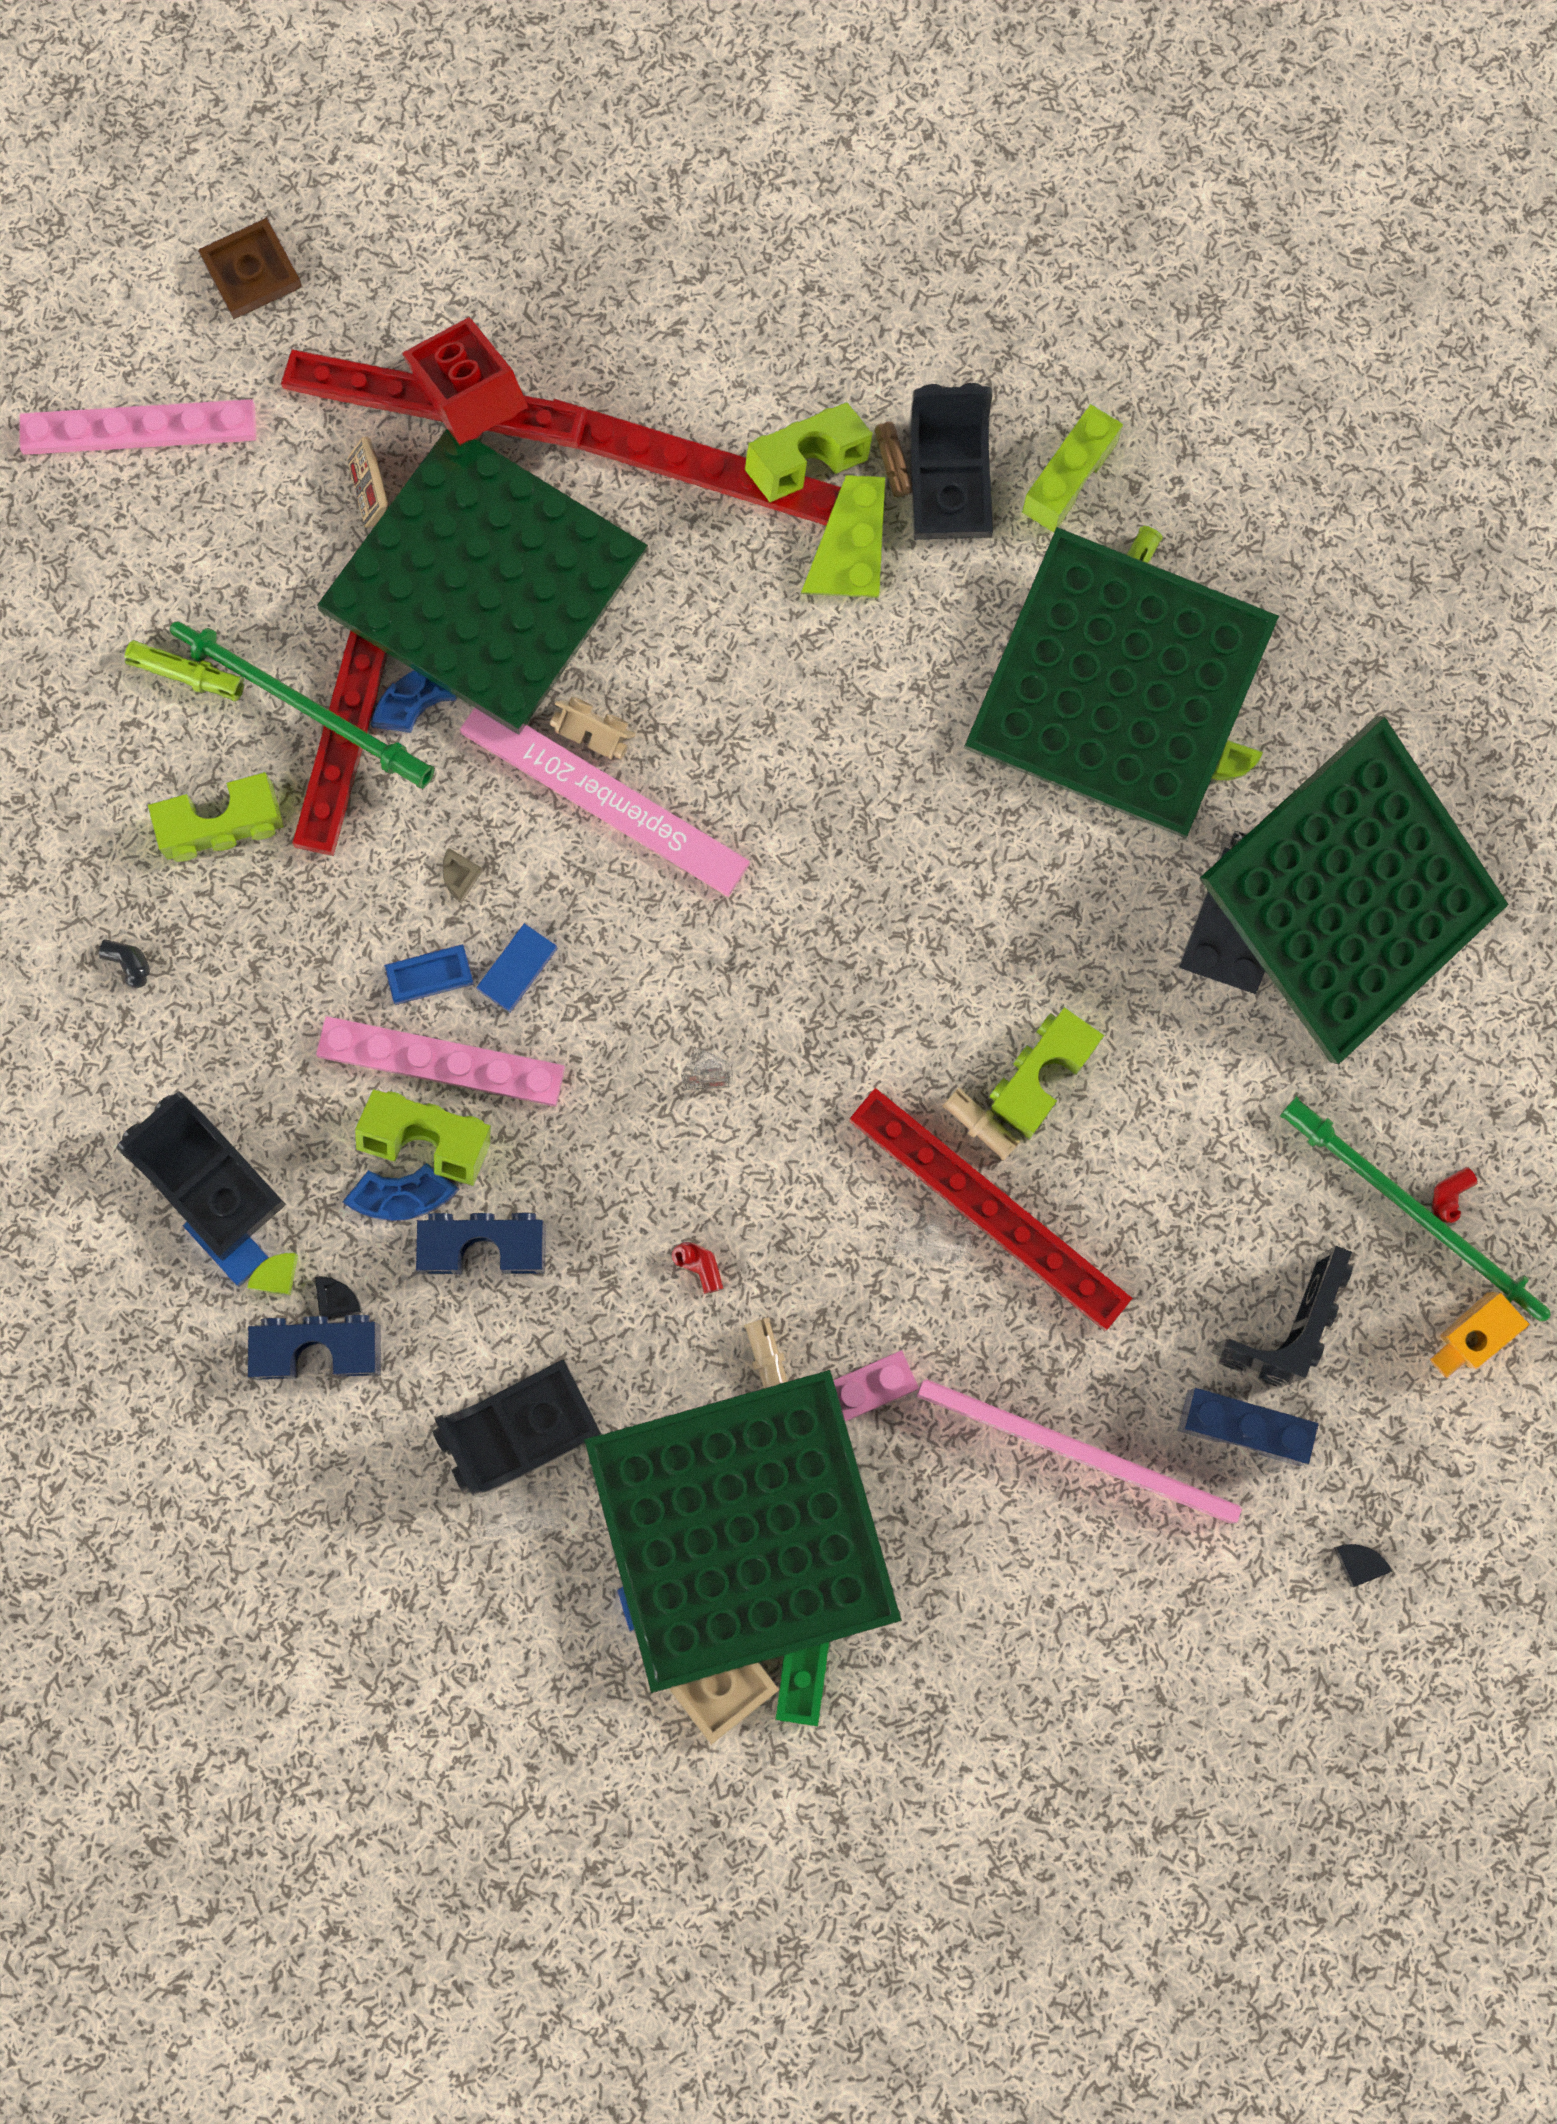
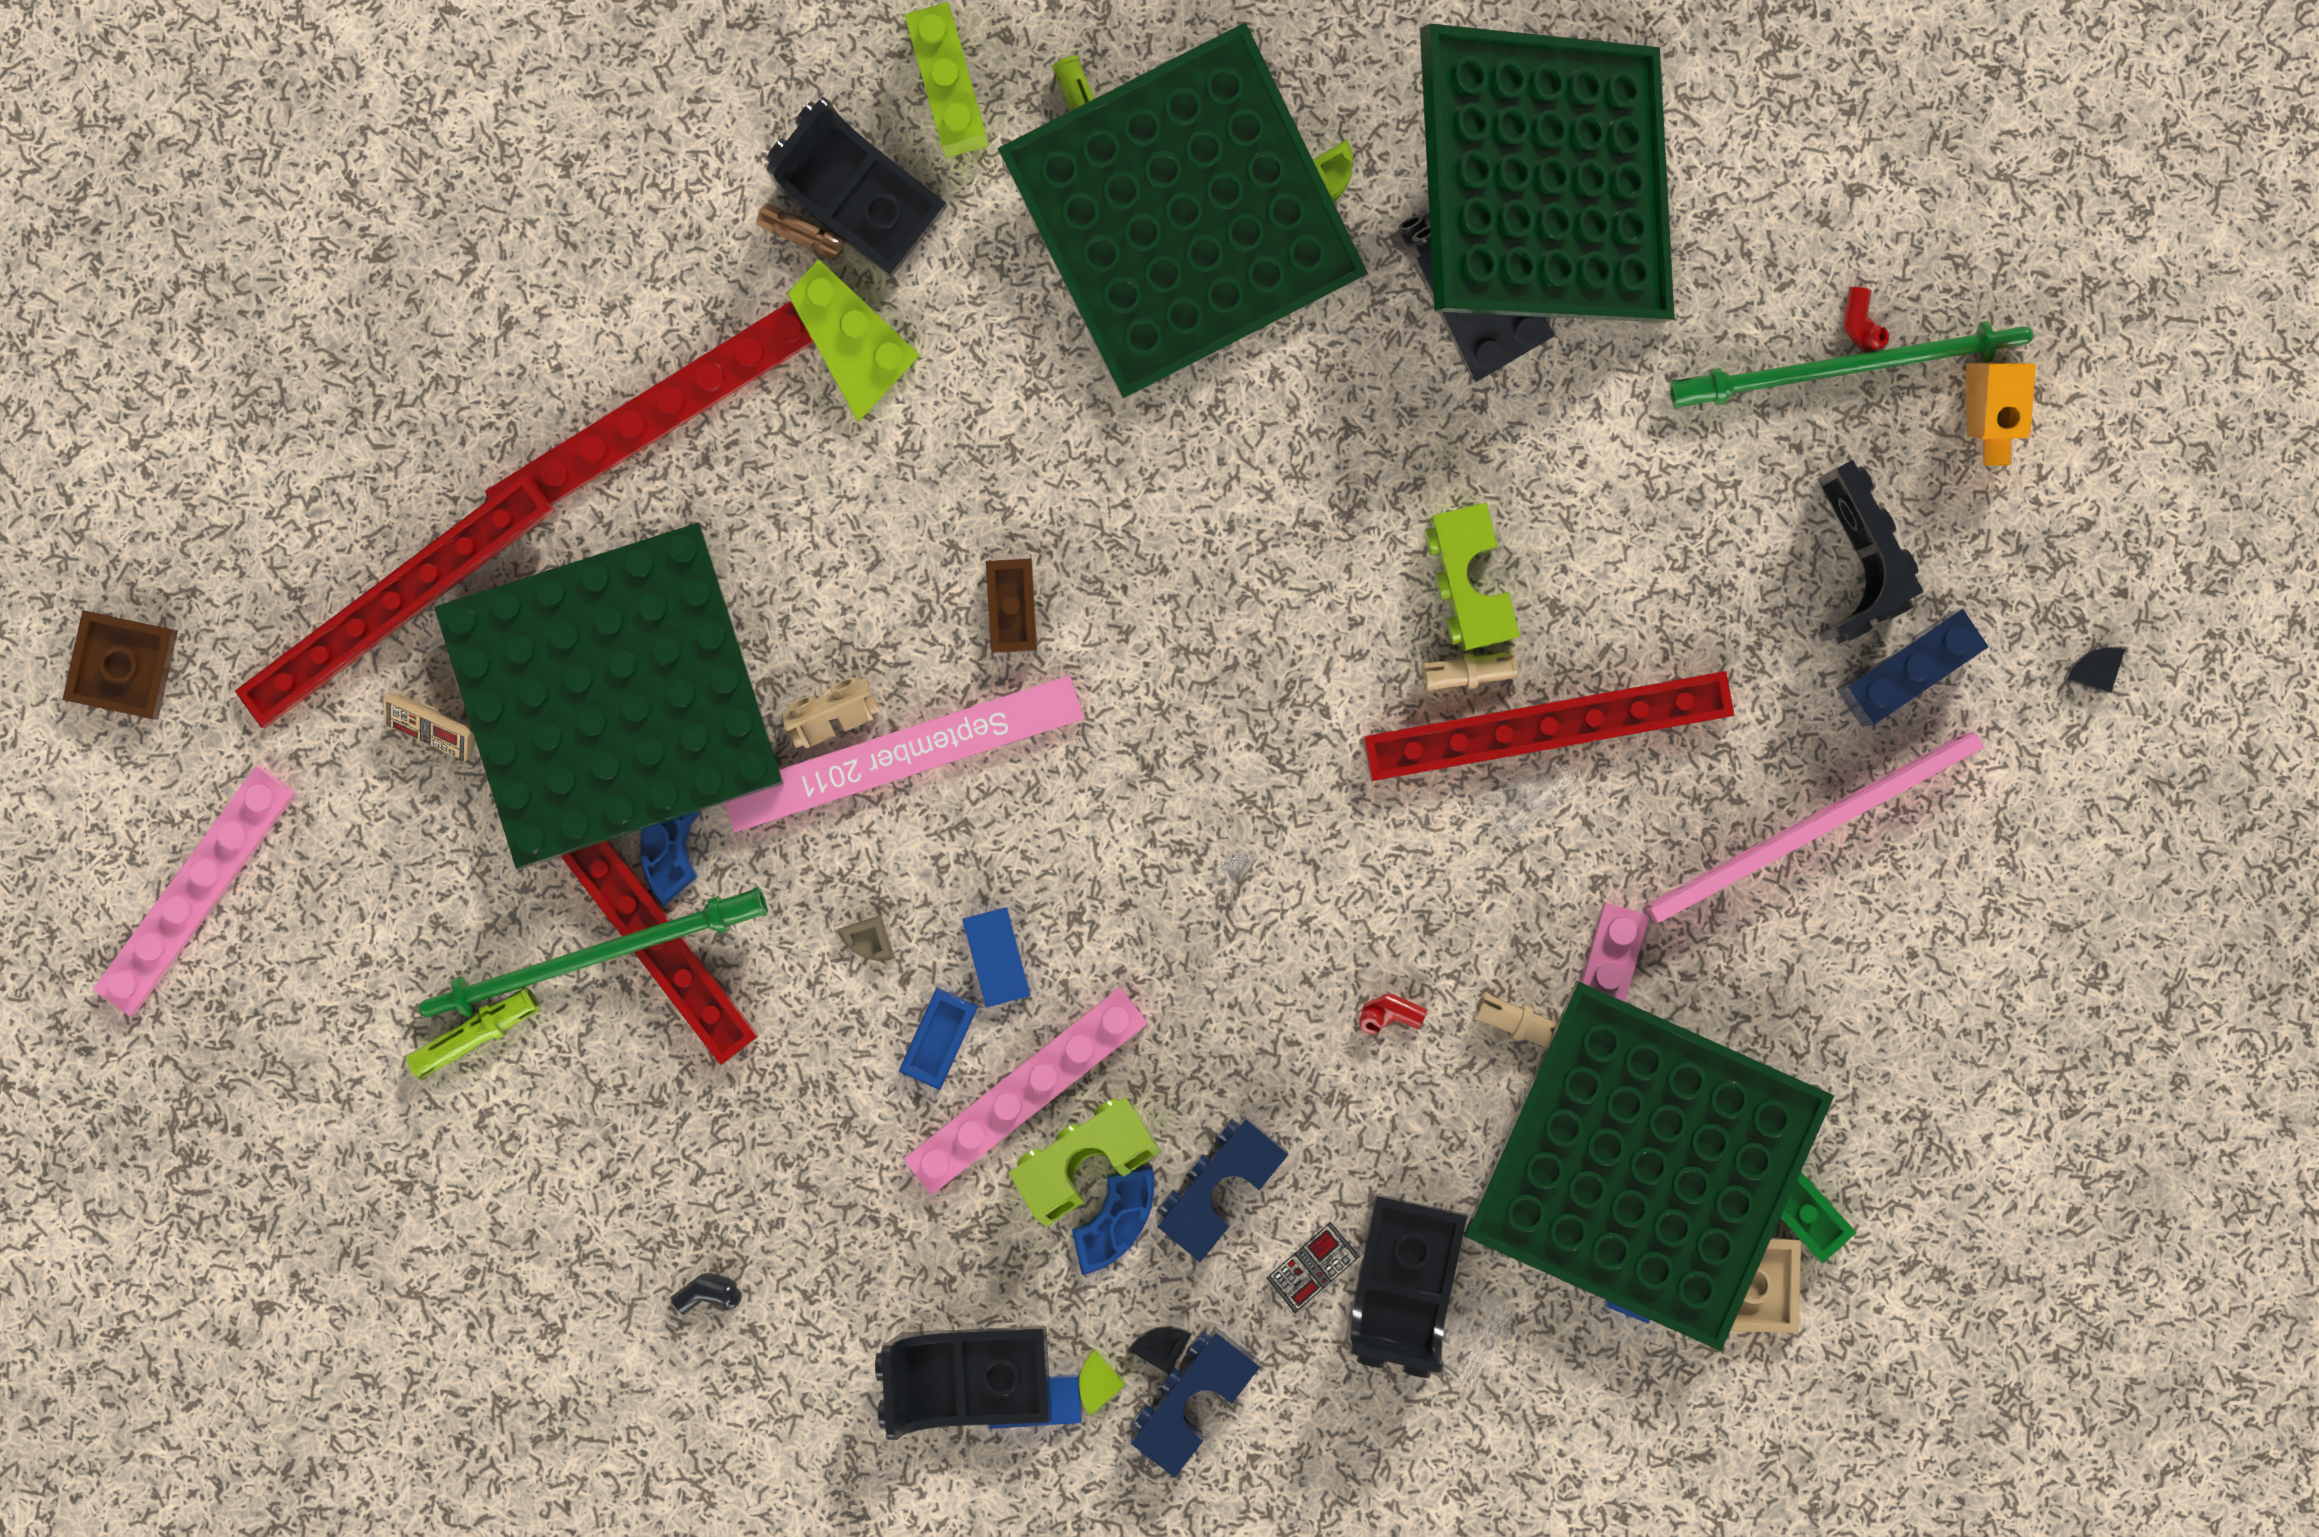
camera: 50 degrees left, 10 degrees up
lime arch [148,772,284,862] -> none
red slope [402,316,528,445] -> none
lime arch [745,402,873,502] -> none
none -> reddish brown plate [986,558,1038,654]
none -> slope [1263,1218,1364,1317]

